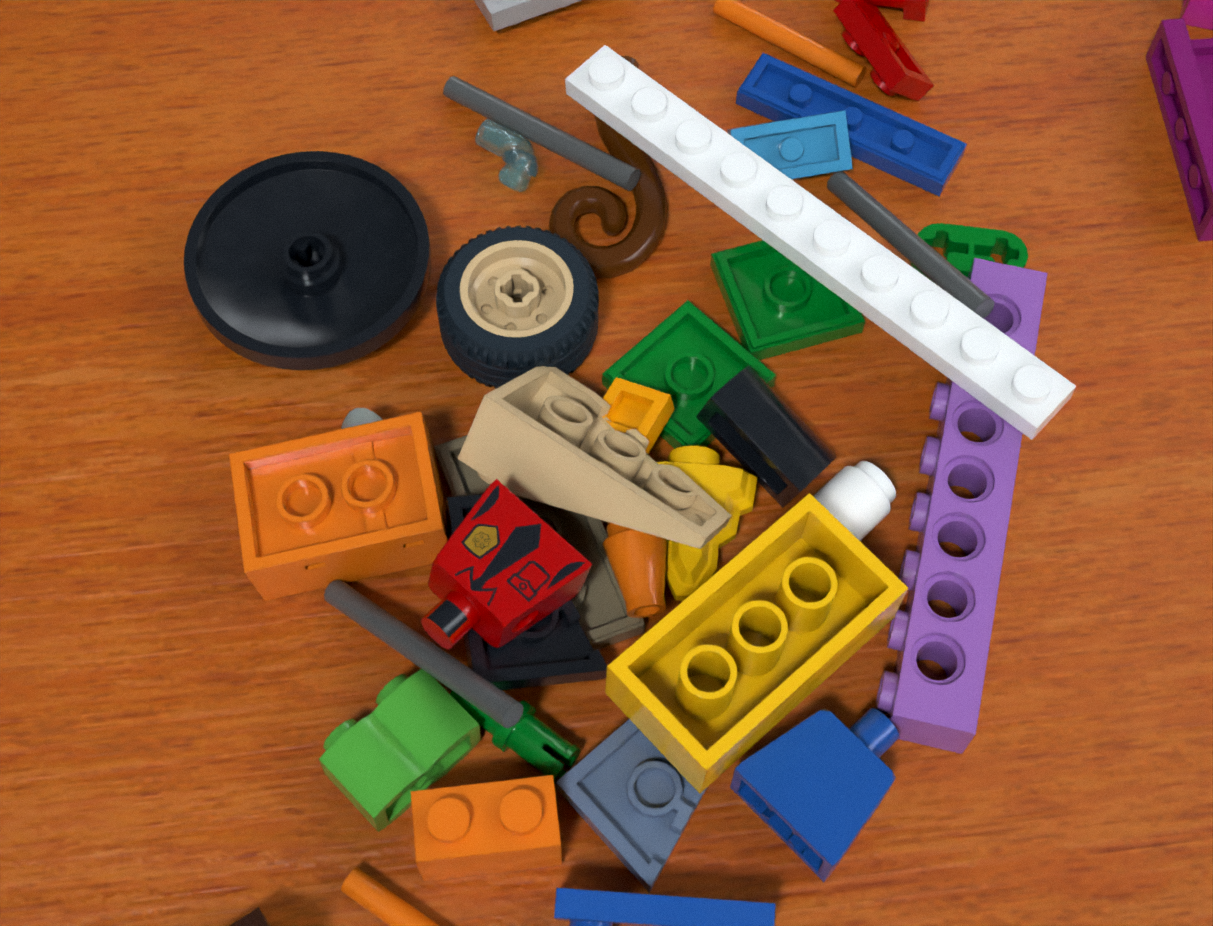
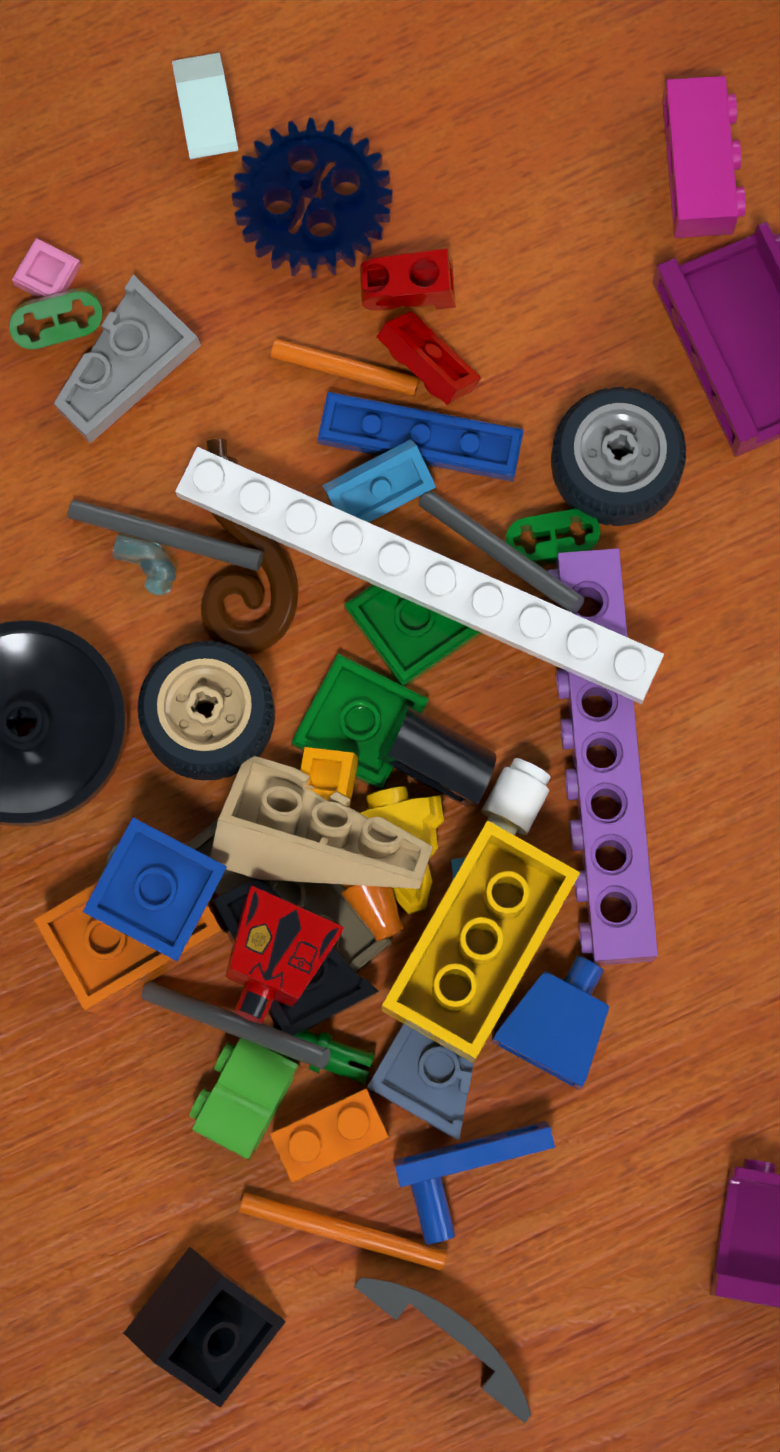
camera: 15 degrees left, 15 degrees up
none -> blue plate [83,818,227,961]
none -> wheel [551,387,686,526]

